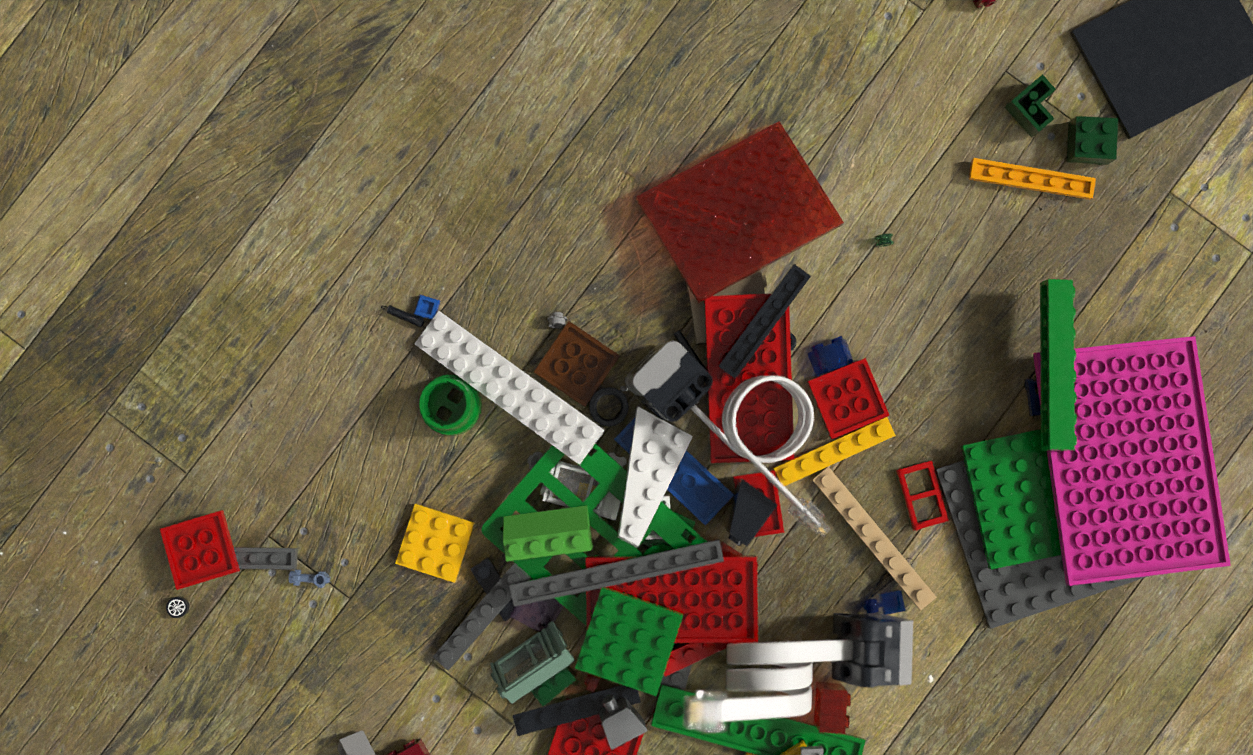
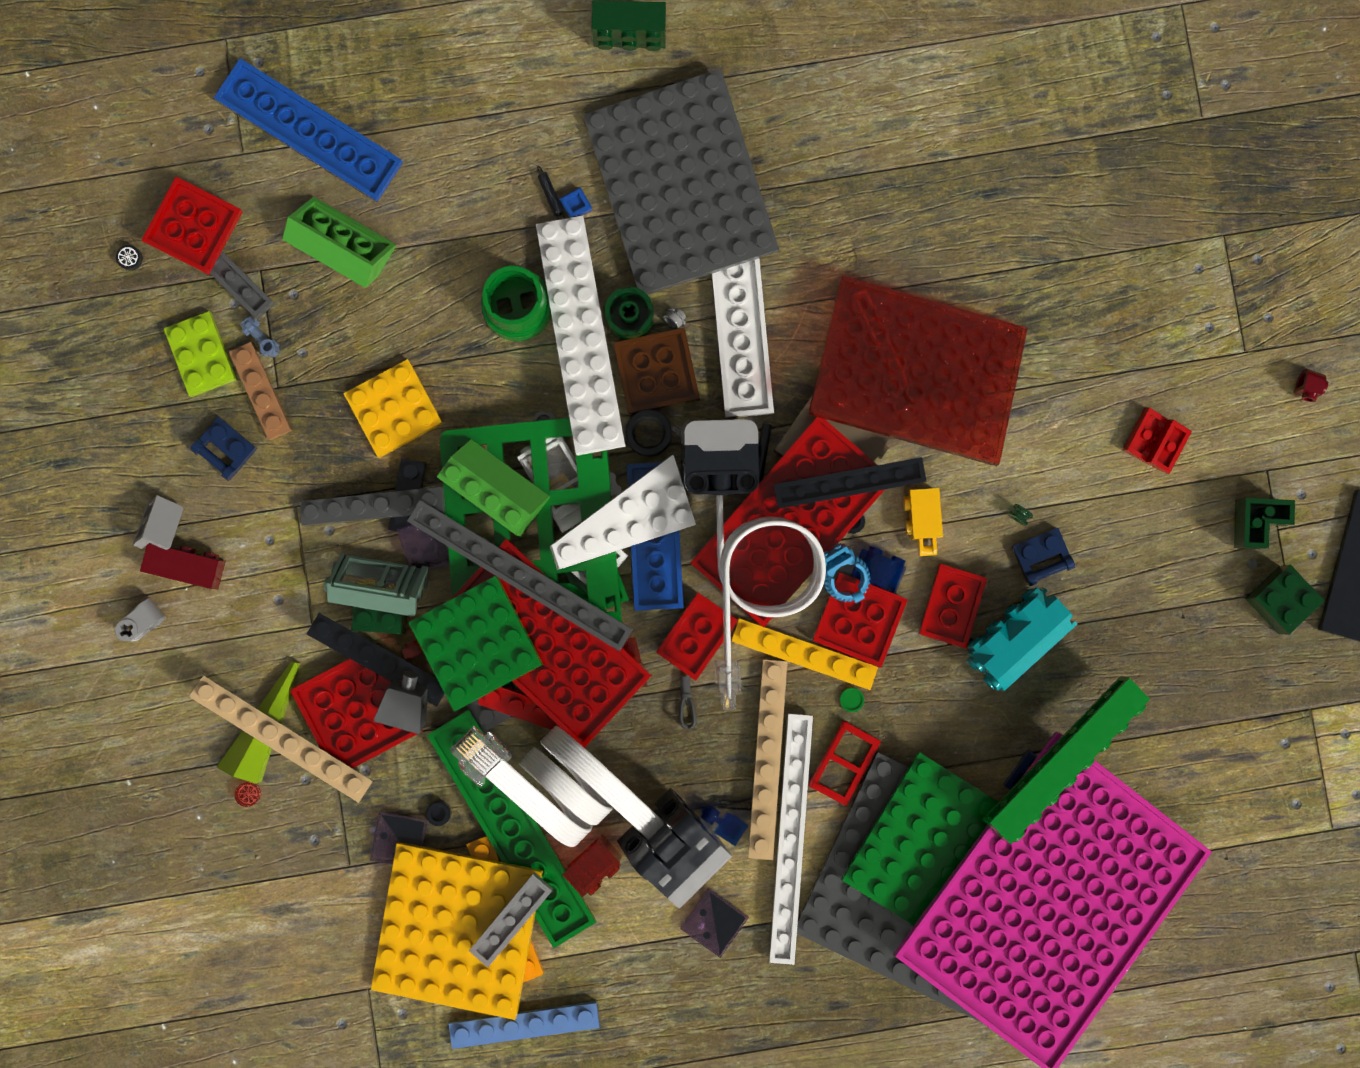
camera: 45 degrees right, 0 degrees up
black slope [726,478,778,547] -> none
light orange plate [968,158,1096,200] -> none
none -> lime plate [164,311,237,397]
none -> dark blue plate [190,416,258,481]
none -> blue plate [214,58,403,202]
none -> medium nougat plate [229,342,293,441]
none -> bright green slope [282,197,396,288]
none -> dark grey plate [583,68,779,295]
none -> dark green brick [591,0,666,51]
none -> dark green brick [605,287,654,340]
none -> dark grey piece [679,676,697,729]
none -> tile [680,887,749,958]
none -> white plate [712,258,774,418]
none -> white plate [769,713,813,965]
none -> dark azure piece [824,543,870,603]
none -> green piece [840,688,864,712]
none -> yellow brick [903,488,943,556]
none -> red plate [918,564,987,649]
none -> teal brick [966,587,1077,691]
none -> dark blue plate [1011,528,1075,587]
none -> red slope [1122,407,1192,474]

